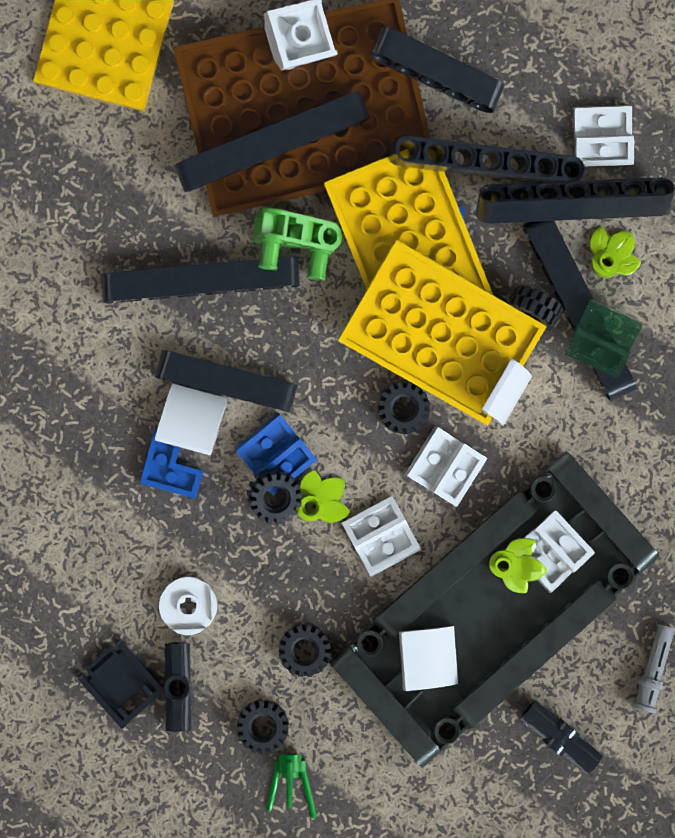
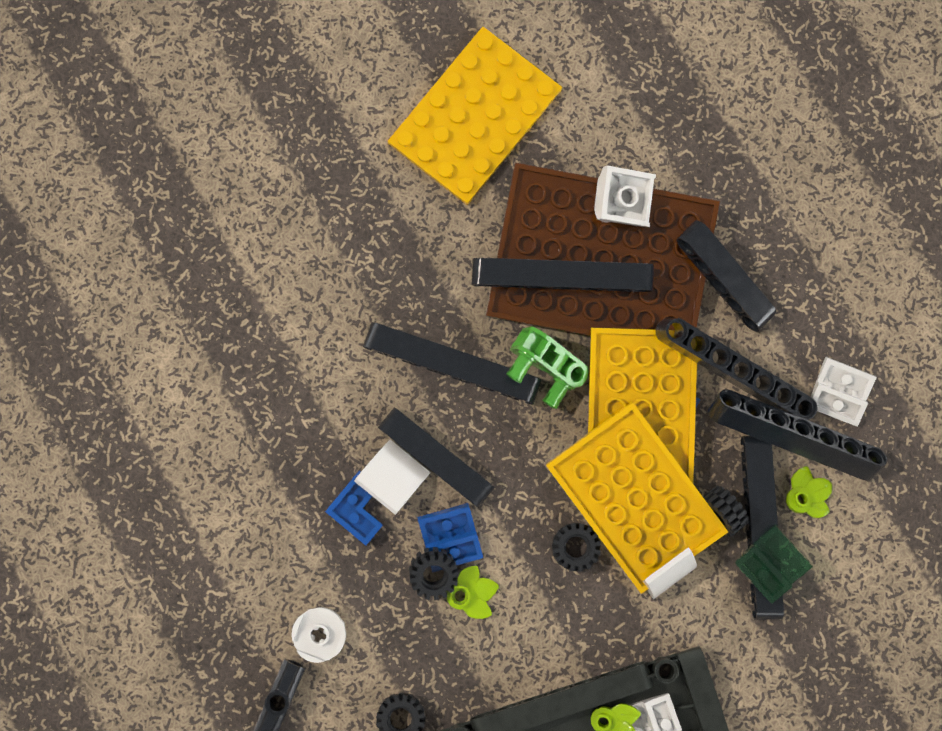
camera: 20 degrees right, 5 degrees down
black container [77,638,164,729] -> none
white slope [342,496,421,577] -> none
white slope [405,426,487,507] -> none

